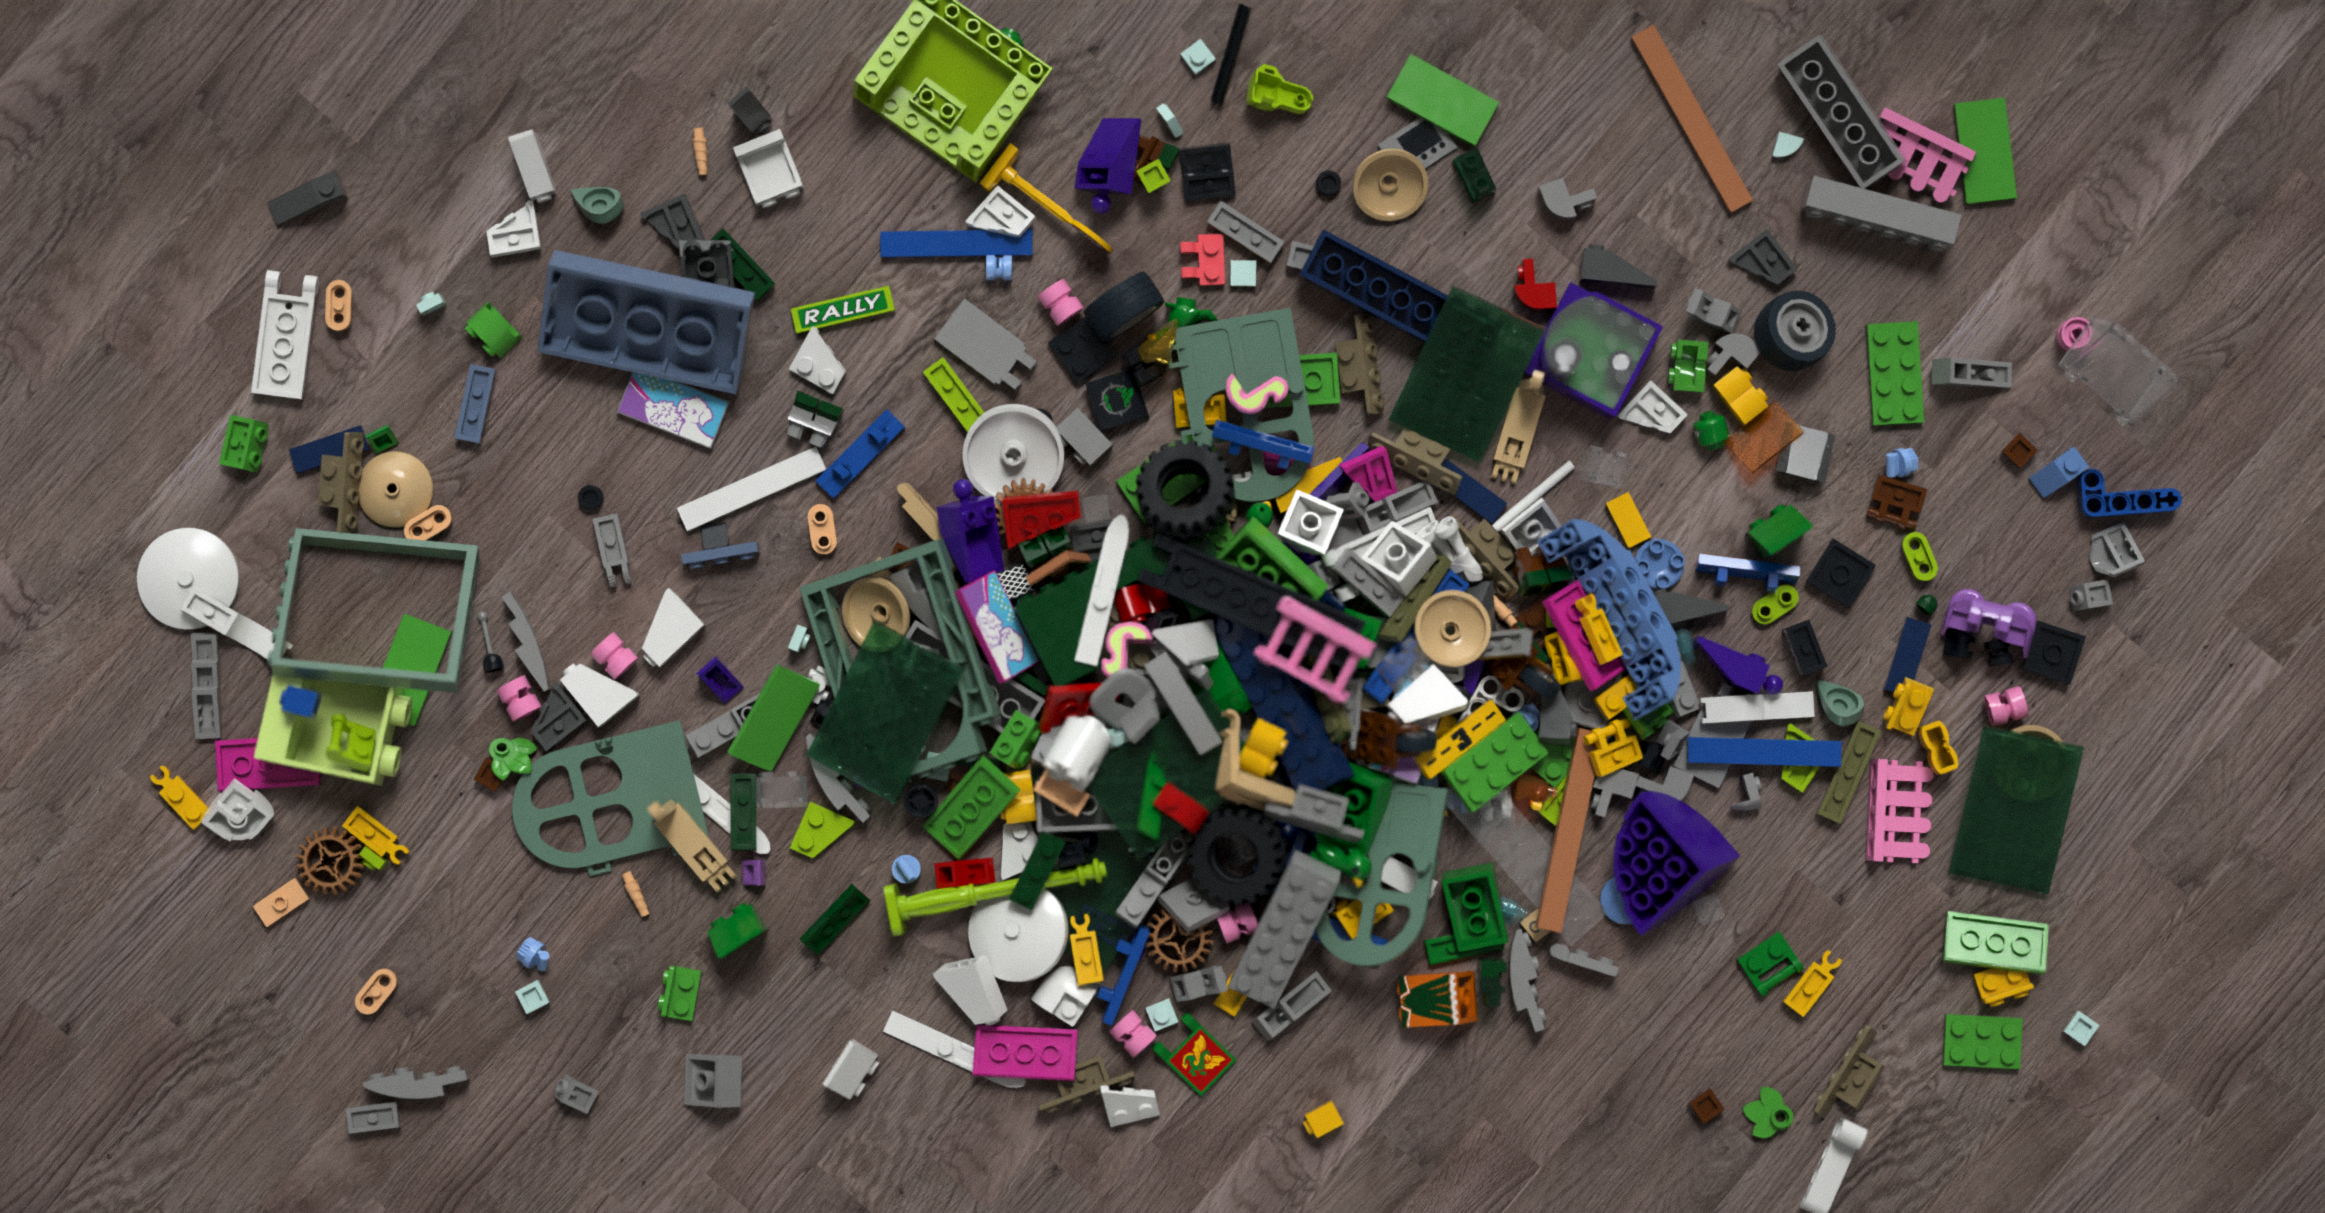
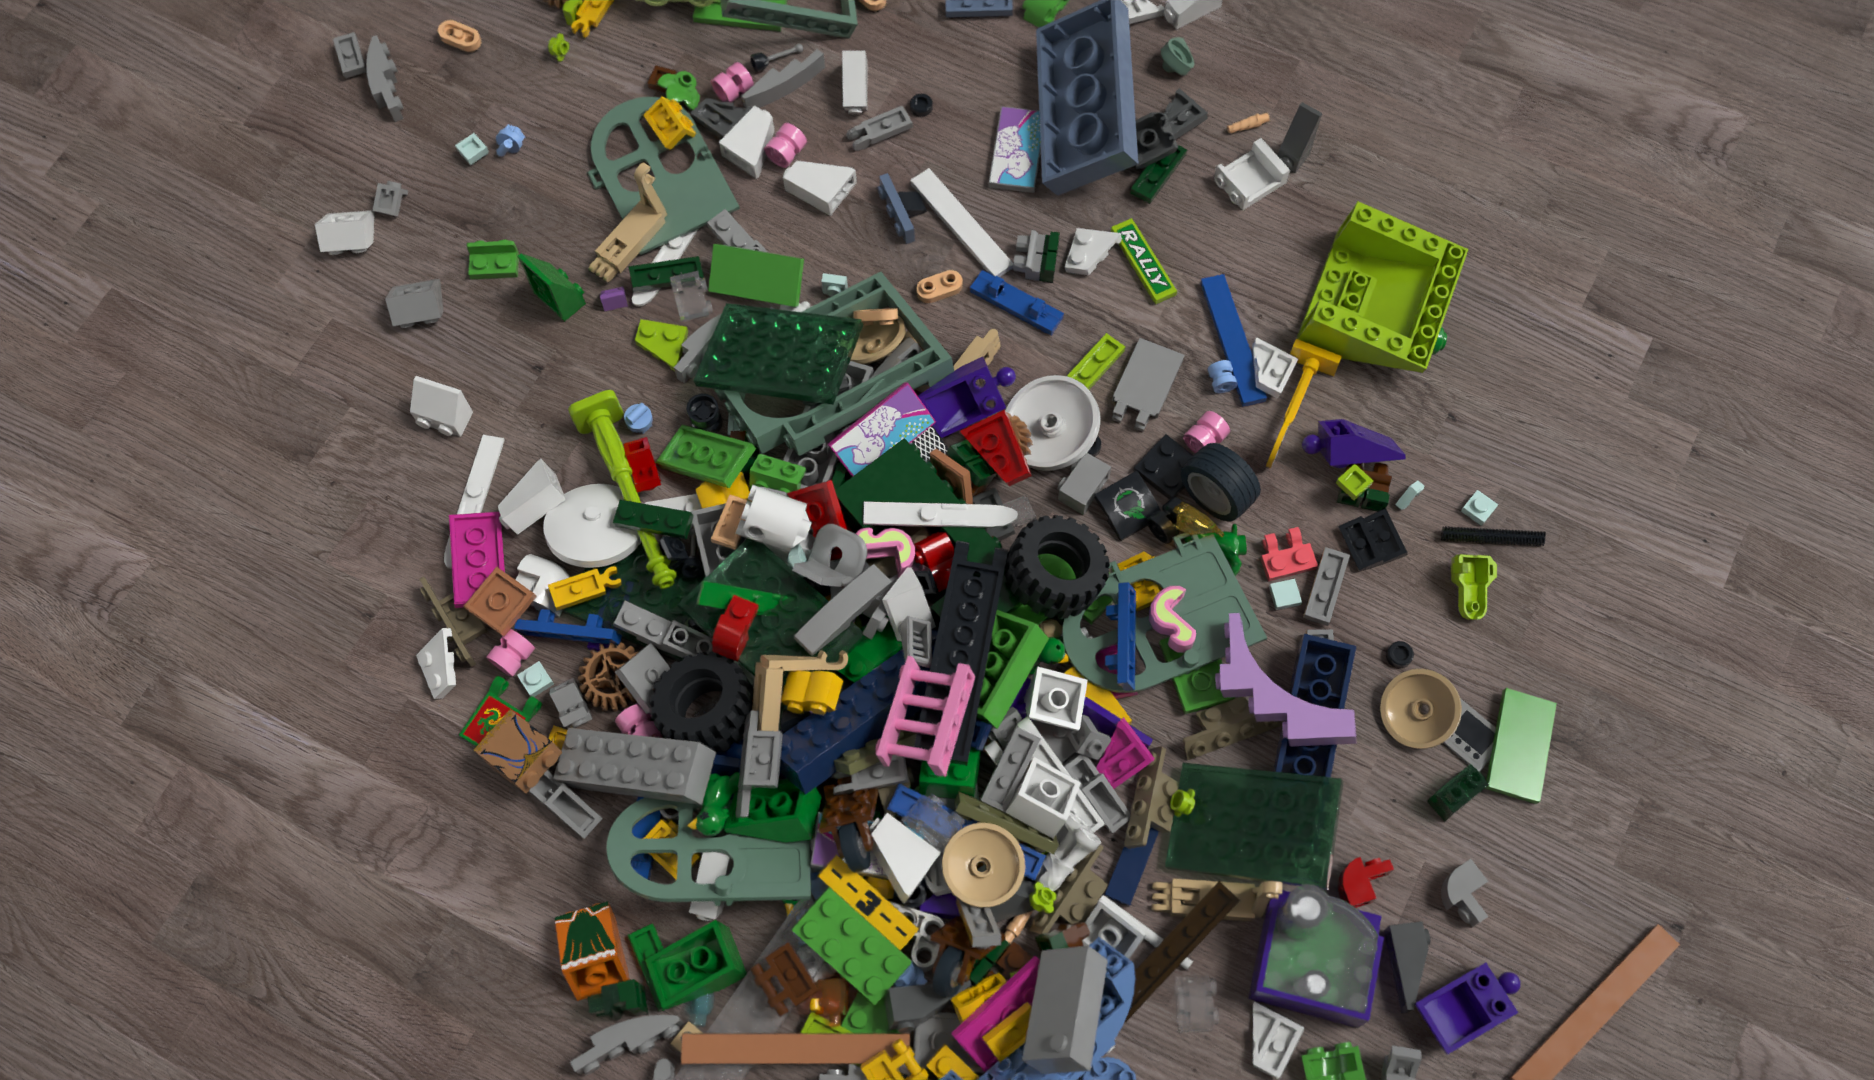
camera: 80 degrees right, 20 degrees down
light nougat animal [621,871,650,917] -> none
dark purple slope [696,656,744,703] -> none
dark green plate [799,884,871,956] -> none
yellow brick [1303,1100,1344,1138] -> none
yellow tile [1605,492,1651,549] -> none
none -> white slope [315,210,374,255]
none -> nougat tile [463,567,537,637]
none -> medium nougat slope [474,709,563,794]
none -> lime plate [548,33,569,61]
none -> yellow bracket [643,96,696,150]
none -> reddish brown plate [750,942,820,1017]
none -> white slope [842,51,868,115]
none -> light nougat plate [853,308,898,326]
none -> light grey slope [900,616,932,668]
none -> light grey brick [1022,946,1108,1074]
none -> lime plate [1029,882,1056,914]
none -> dark brown plate [1125,881,1240,1023]
none -> lime plate [1170,789,1195,817]
none -> lavender arch [1215,613,1357,746]
none -> dark purple slope [1415,963,1521,1055]

